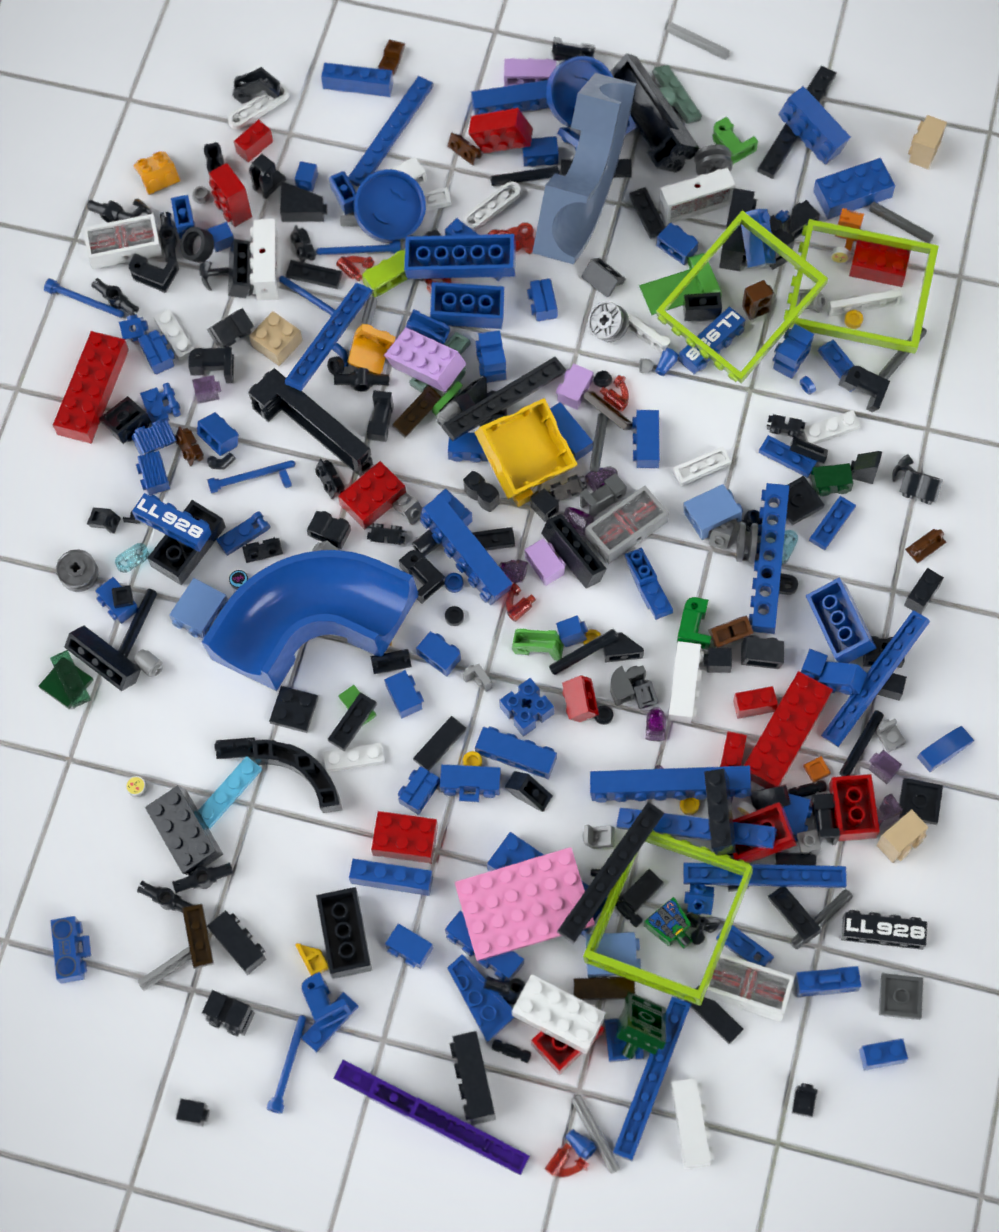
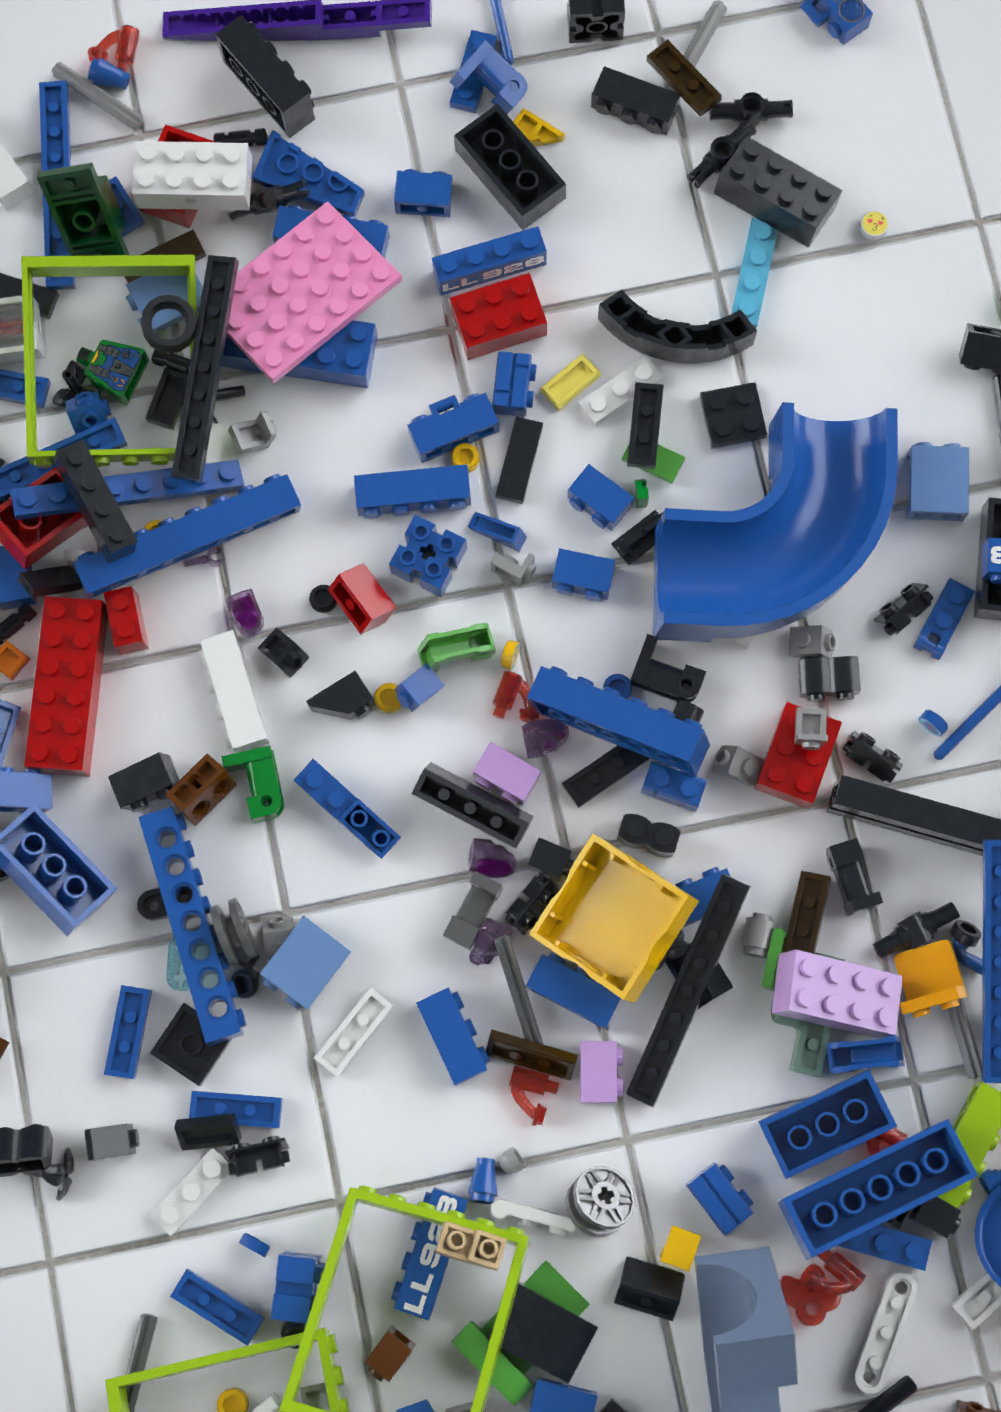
camera: 155 degrees right, 10 degrees up
light grey brick [134,649,163,677] -> none
black hinge [214,737,255,759] -> none
tile [229,570,248,590] -> none
black hinge [367,523,407,545] -> none
black tile [445,606,464,626] -> none
black slope [454,376,488,411] -> none
blue brick [475,330,507,383] -> none
black slope [505,771,553,812] -> none
black axle [549,629,619,675] -> none
brick [585,486,669,564] -> none
black plate [594,371,612,387] -> none
dark grey brick [610,665,646,706] -> none
black brick [683,292,722,321] -> none
black brick [703,648,732,673] -> none
red brick [733,686,778,719] -> none
blue brick [801,649,828,681] -> none
dark green brick [810,463,854,496] -> none
black piece [838,366,890,412] -> none
none -> black tyre [141,294,196,354]
none -> tan slope [435,1221,507,1271]
none -> blue piece [468,511,527,552]
none -> black slope [488,1282,598,1384]
none -> yellow tile [501,640,520,670]
none -> light yellow tile [540,353,601,411]
none -> green tile [634,479,649,508]
none -> yellow panel [658,1226,701,1272]
none -> light grey bracket [794,707,828,750]

